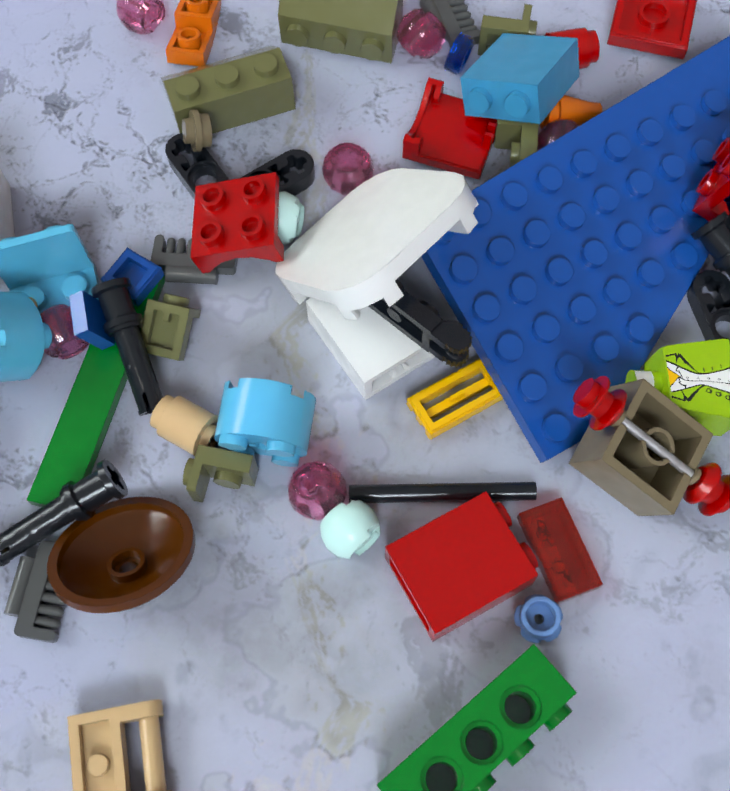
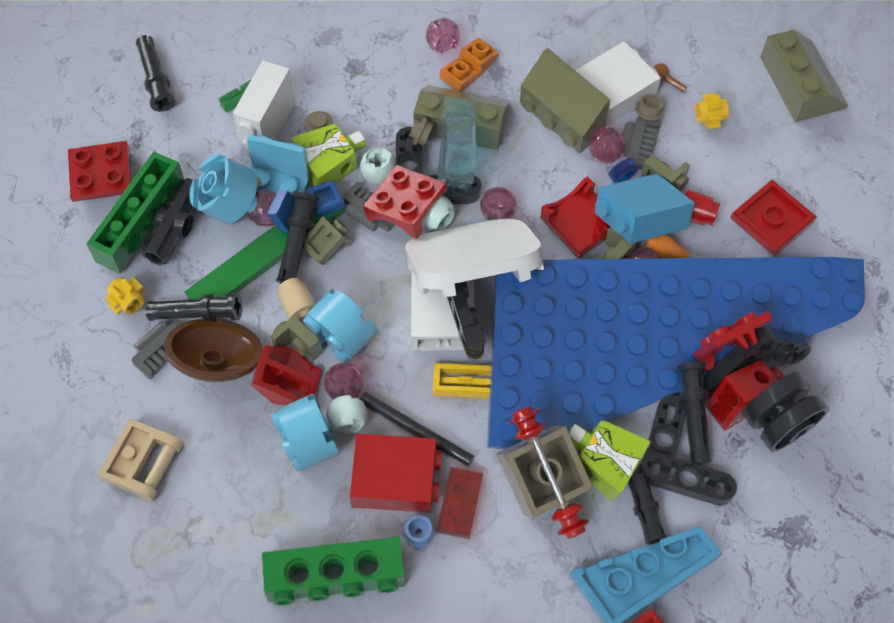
camera: 30 degrees right, 5 degrees down
none -> red slope [251,345,322,406]
none -> medium azure brick [270,393,340,471]
none -> lime torso [291,124,366,186]
none -> dark tan plate [304,111,333,132]
none -> light aqua piece [359,148,397,185]
none -> clear light blue slope [437,97,476,189]

